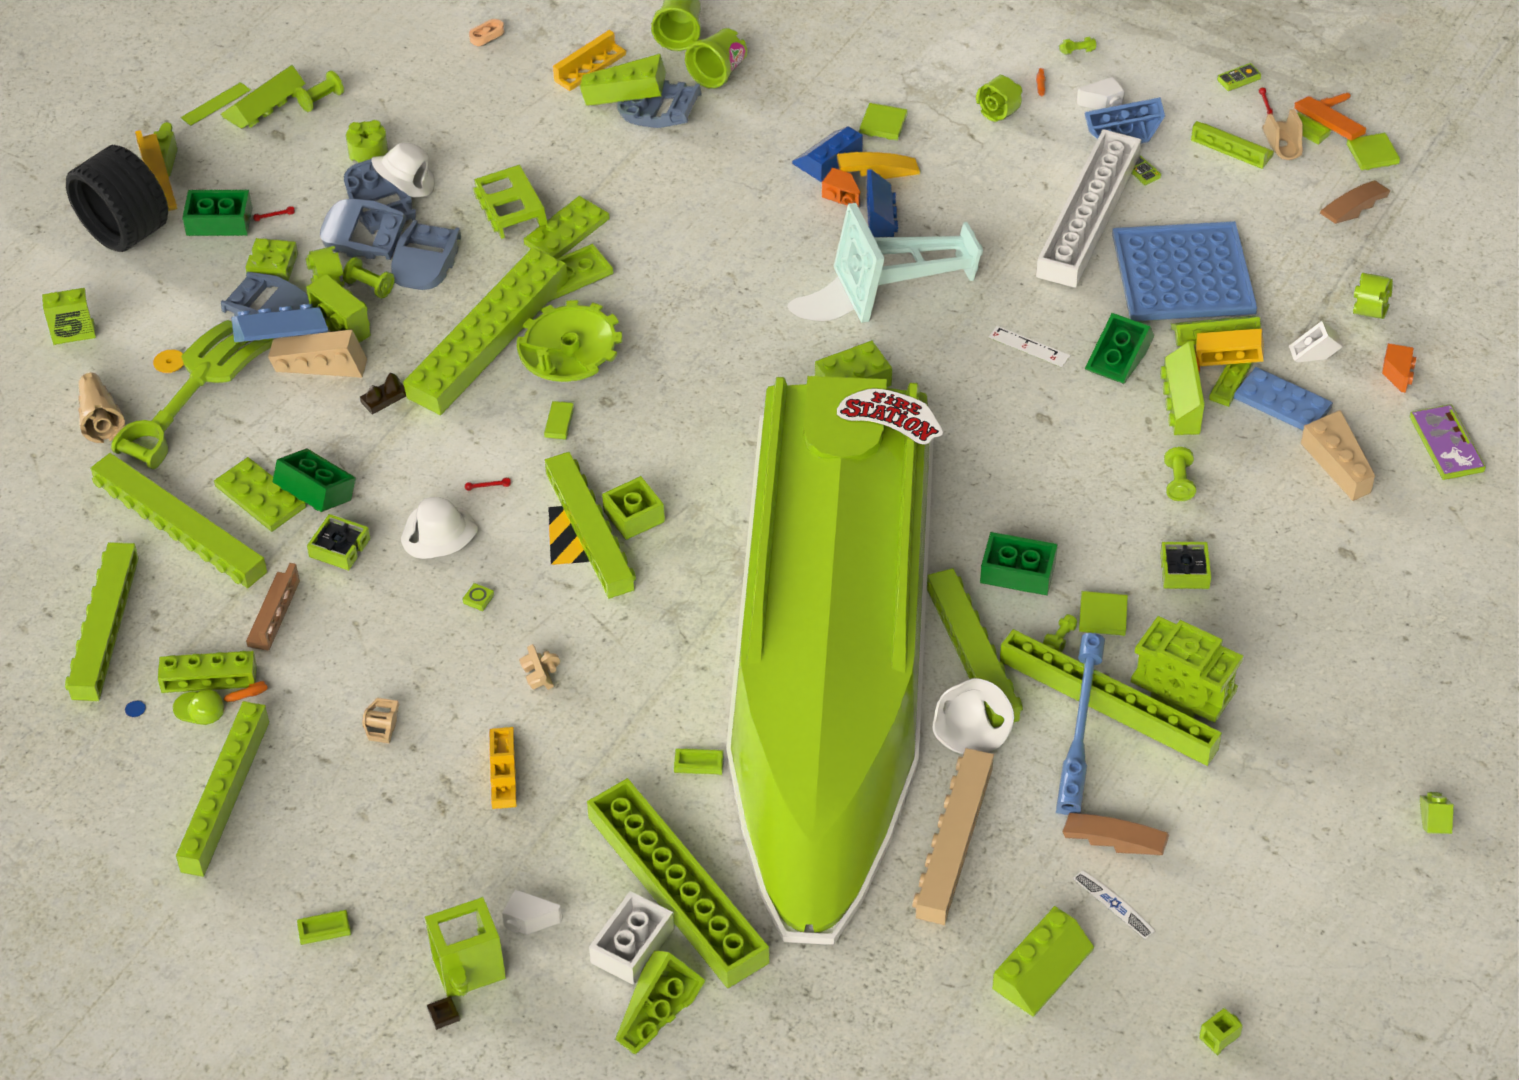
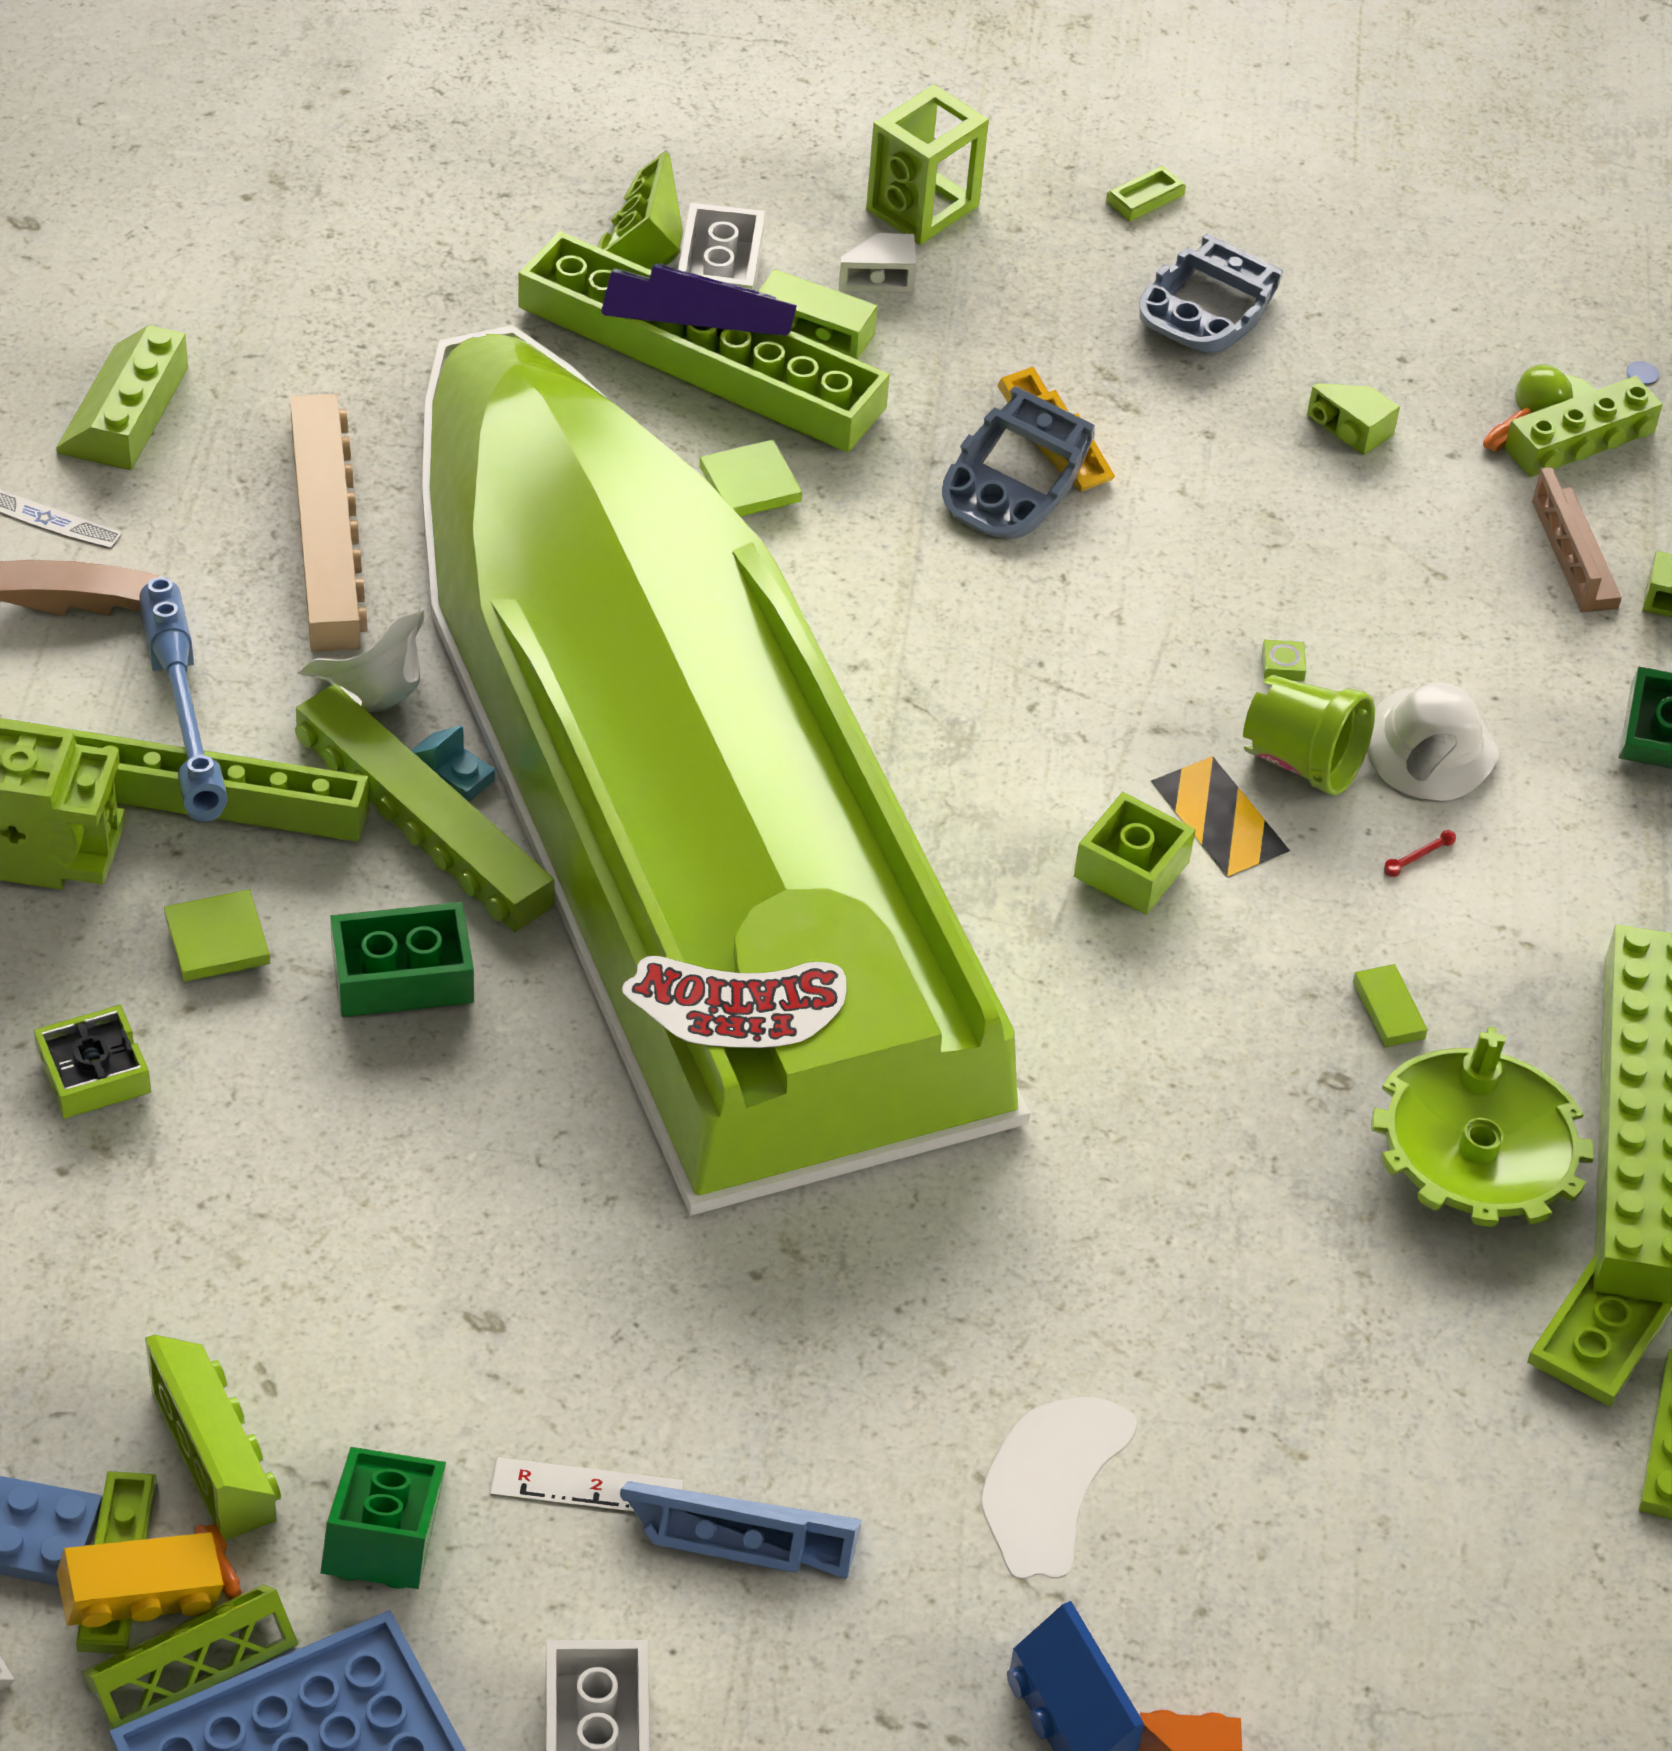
camera: 150 degrees right, 0 degrees up
lime brick [176,701,269,877] -> none
piece [307,514,371,571] -> none
tan piece [362,698,399,744] -> none
tan hips [519,644,560,690] -> none
lime brick [544,452,636,599] -> none
lime tile [674,749,724,775] -> none
lime brick [815,340,892,387] -> none
light aqua piece [834,203,983,323] -> none
lime bar [1043,614,1077,652] -> none
lime hose [1164,447,1196,501] -> none
none -> medium azure slope [411,725,495,802]
none -> dark purple wedge [601,263,797,336]
none -> medium blue wedge [620,1481,862,1578]
none -> tile [700,440,802,517]
none -> brick [758,269,878,359]
none -> sand blue slope [942,386,1095,539]
none -> sand blue slope [1139,234,1283,353]
none -> lime piece [1243,675,1375,796]
none -> lime slope [1307,383,1400,455]

